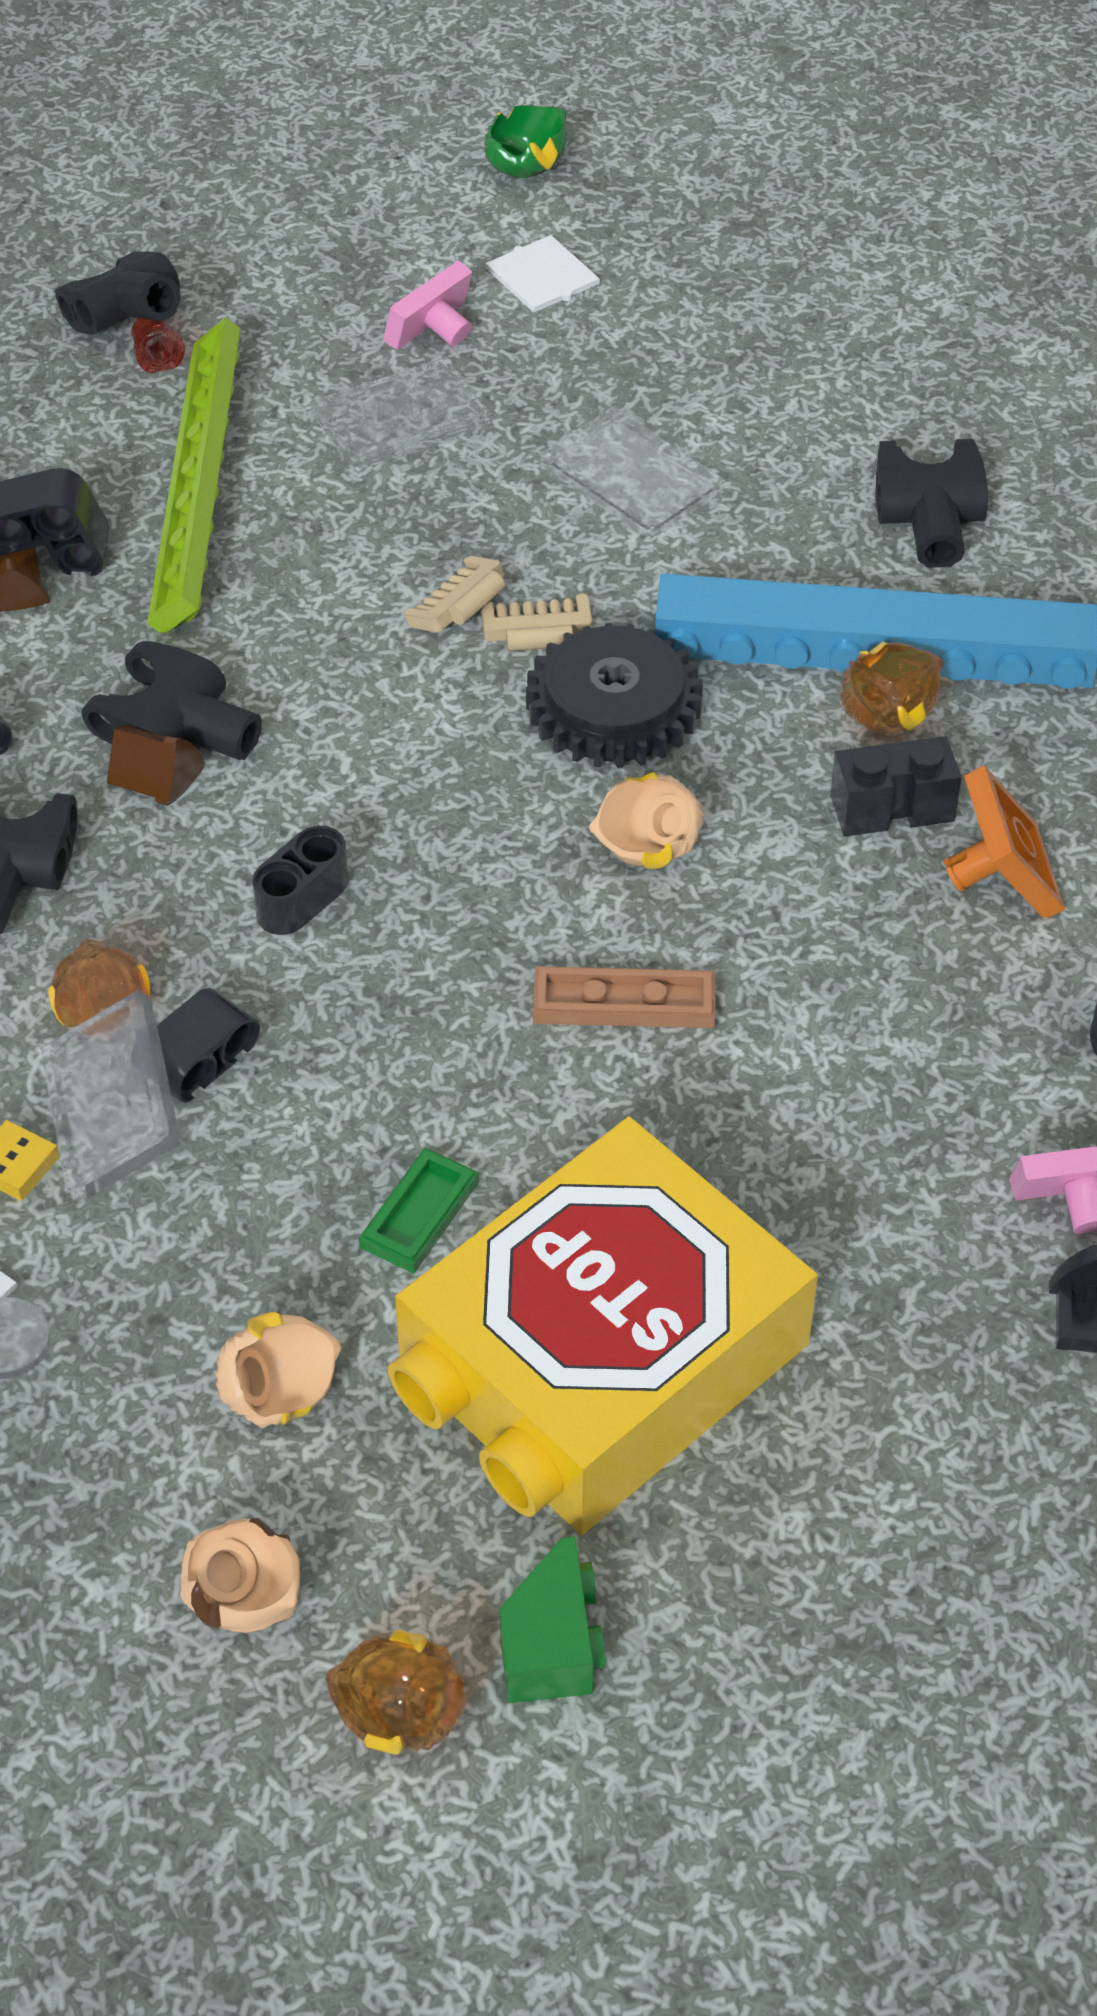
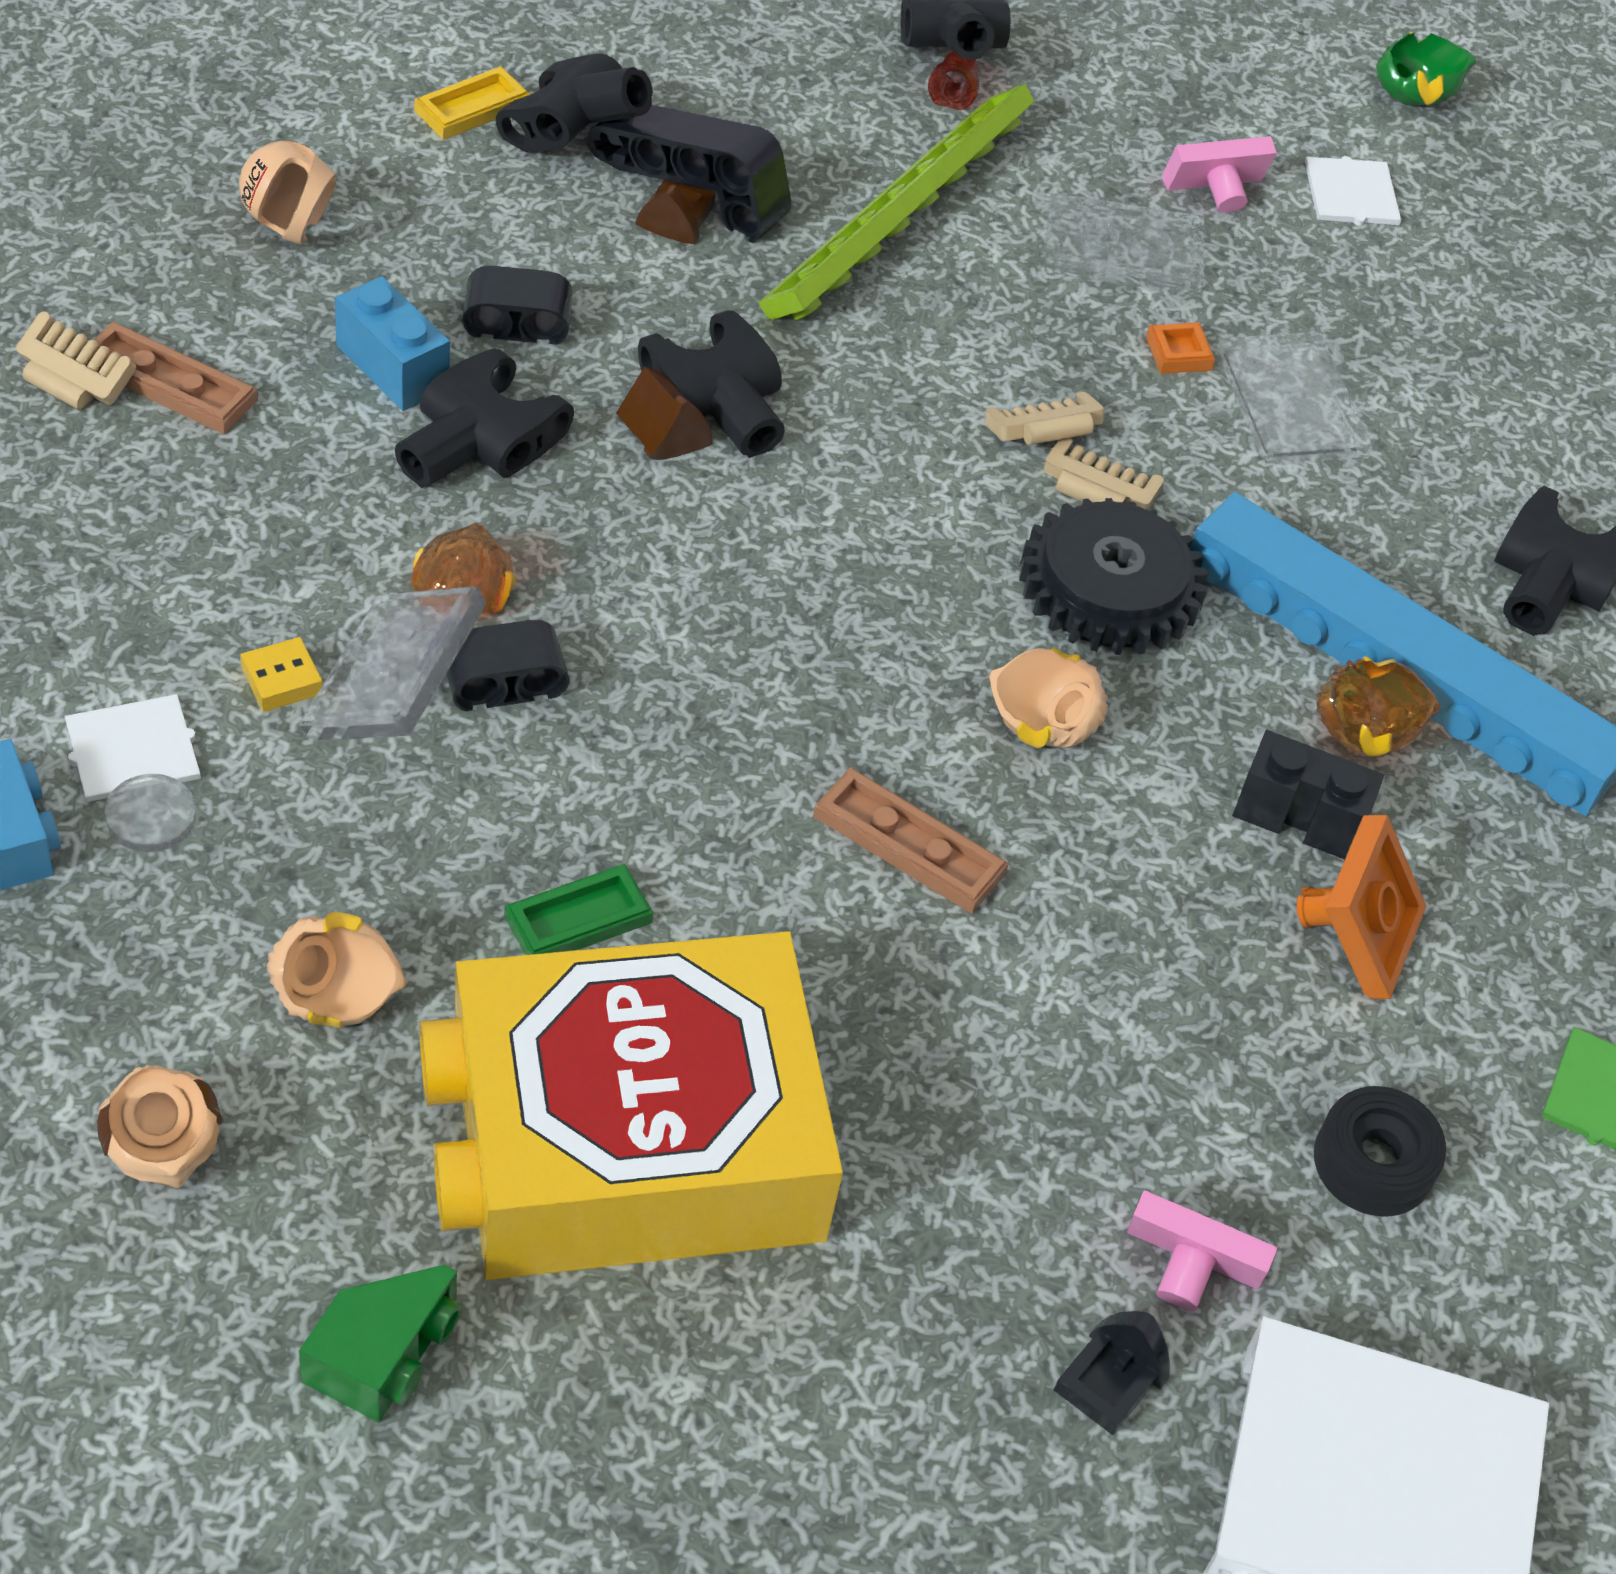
camera: 25 degrees right, 0 degrees up
black beam [252,825,348,935] -> none
clear orange hair [325,1629,467,1755] -> none
none -> orange tile [1146,322,1215,374]

